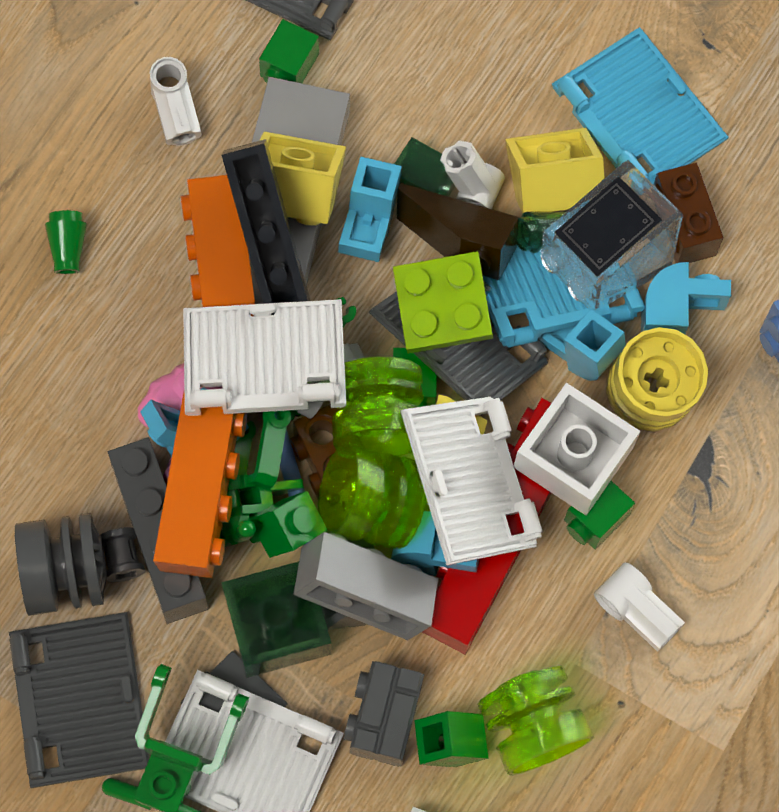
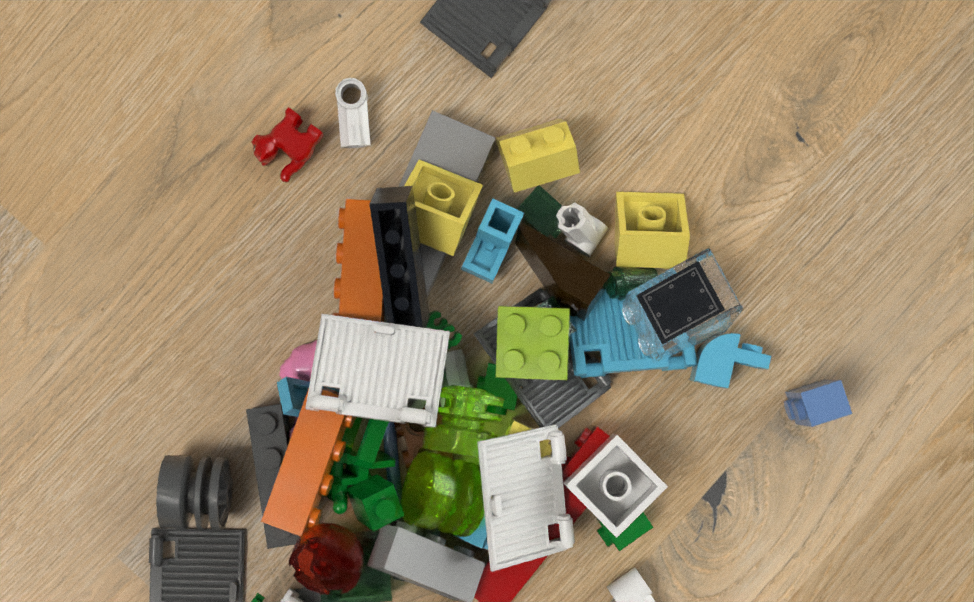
camera: 10 degrees right, 15 degrees up
green cone [45,210,87,274] -> none
flat silver bush [100,527,145,582] -> none
green brick [259,19,319,83] -> none
medium azure brick [539,309,626,381] -> none
medium azure window [552,27,729,197] -> none
light yellow wheel [606,327,708,432] -> none
reddish brown brick [651,162,724,263] -> none
none -> red animal [251,107,324,183]
none -> clear red cylinder [289,523,364,595]
none -> light yellow slope [496,119,580,193]

